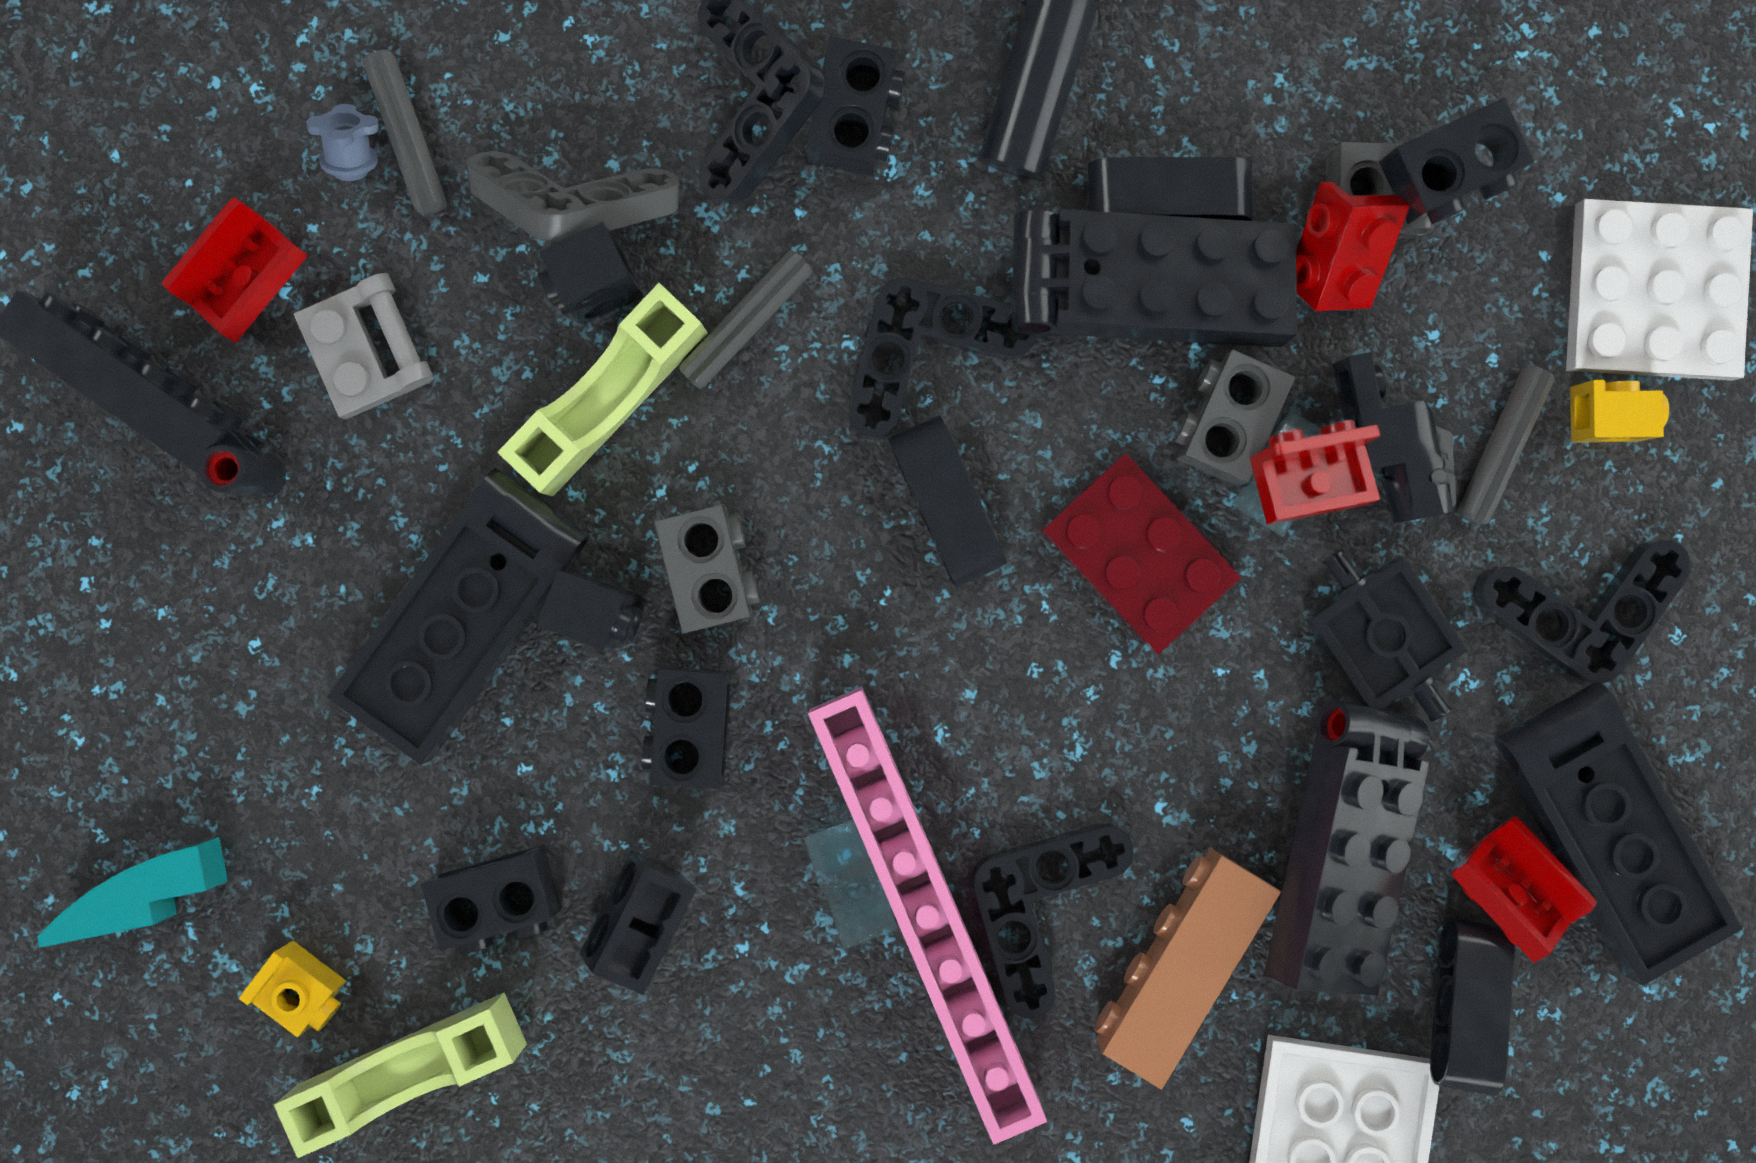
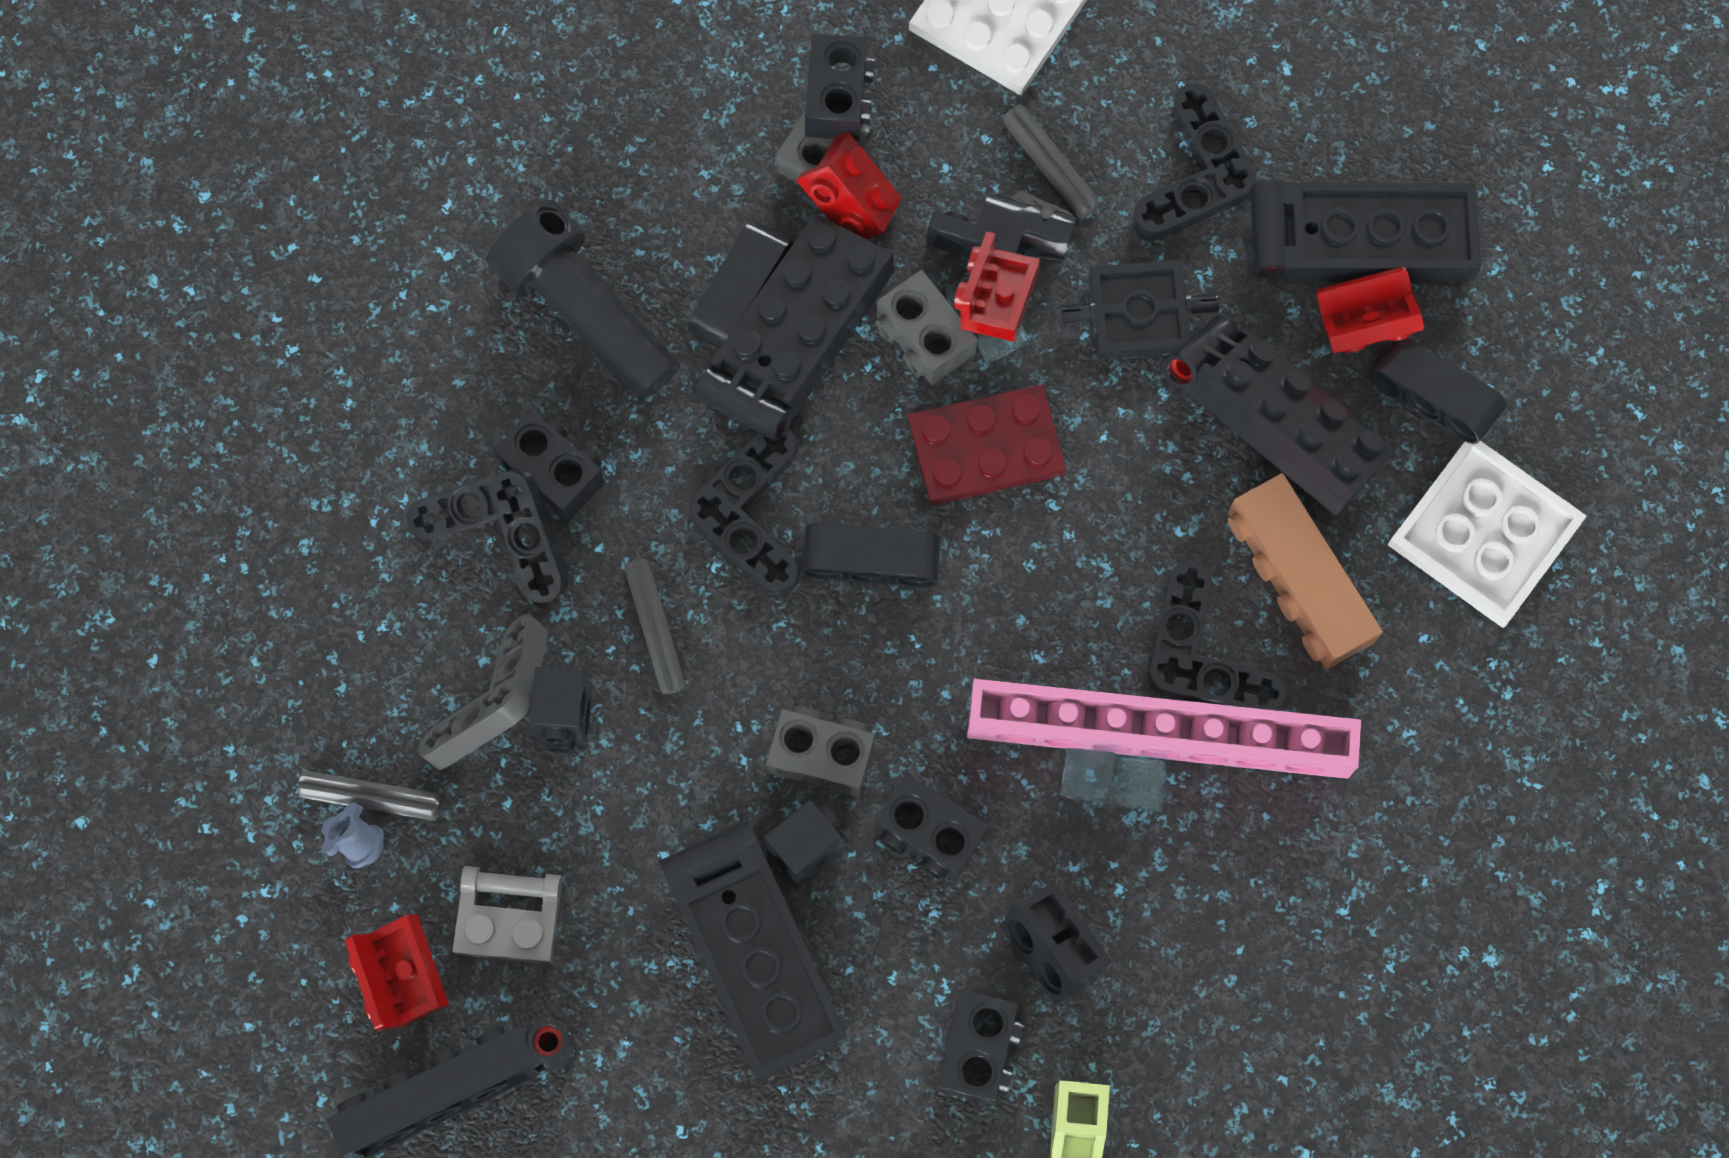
camera: 60 degrees left, 15 degrees down
yellowish green arch [497,283,708,497] -> none
yellow brick [1570,380,1669,443] -> none

